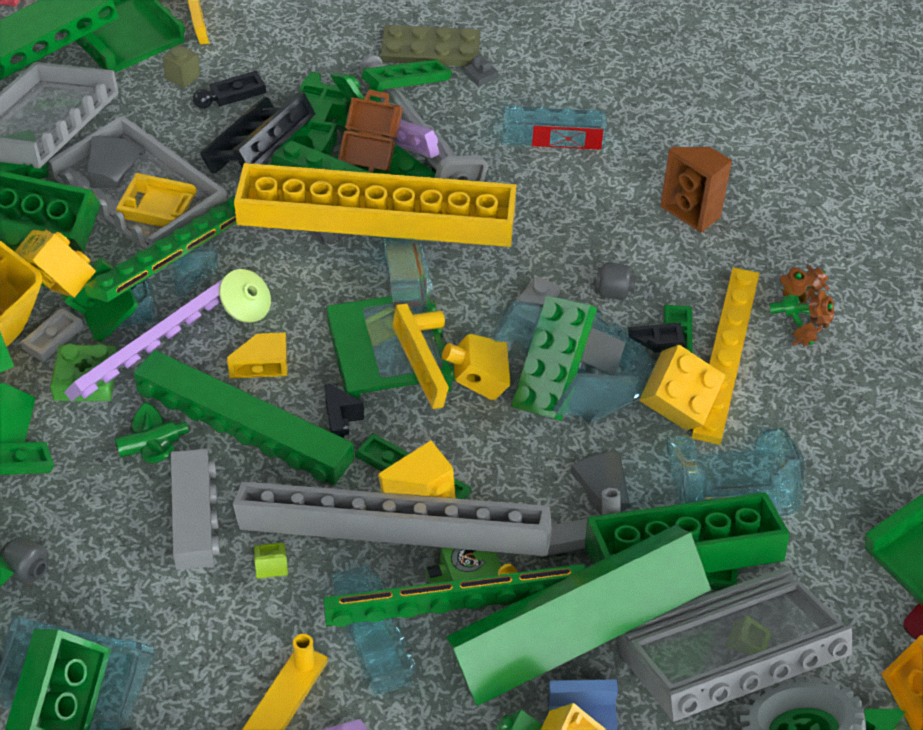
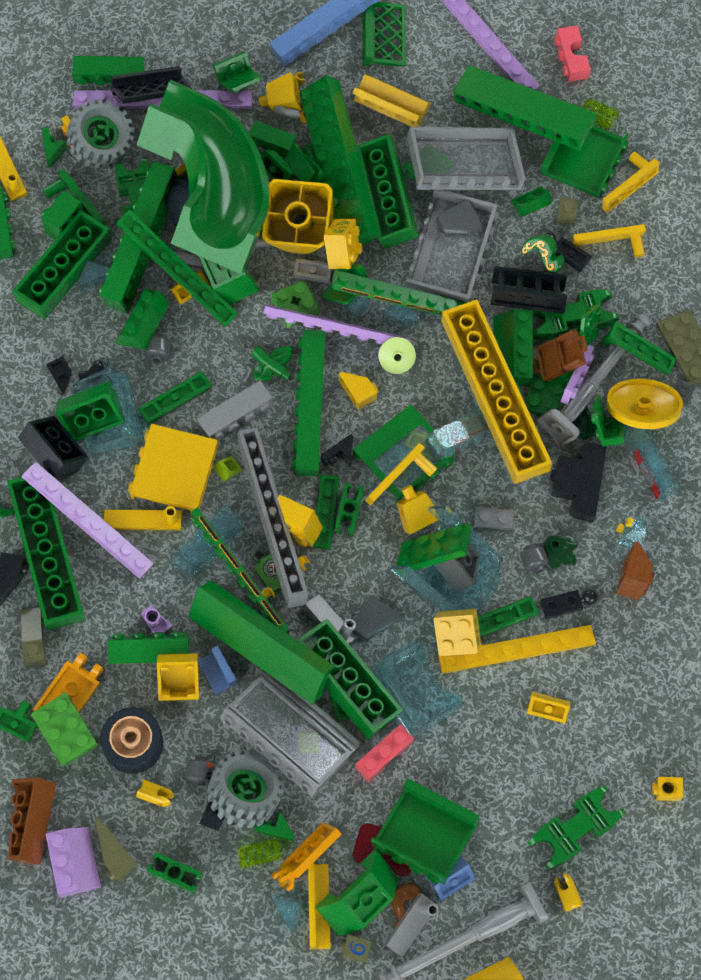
camera: 60 degrees right, 20 degrees up
yellow container [116,173,197,227] -> none
black tile [628,322,685,353] -> none
dark orange plant [769,264,834,347] -> none
none -> yellow panel [128,424,218,514]
none -> green plate [138,371,212,425]
none -> green piece [335,483,364,537]
none -> coral arch [355,724,414,783]
none -> green slope [510,186,552,218]
none -> green animal [521,234,565,273]
none -> yellow slope [527,692,570,724]
none -> black plate [540,589,597,619]
none -> dark green plate [544,535,578,570]
none -> black brick [550,443,607,522]
none -> yellow piece [571,224,646,258]
none -> green bracket [591,395,626,447]
none -> yellow dish [606,378,683,429]
none -> clear light blue piece [616,516,646,549]

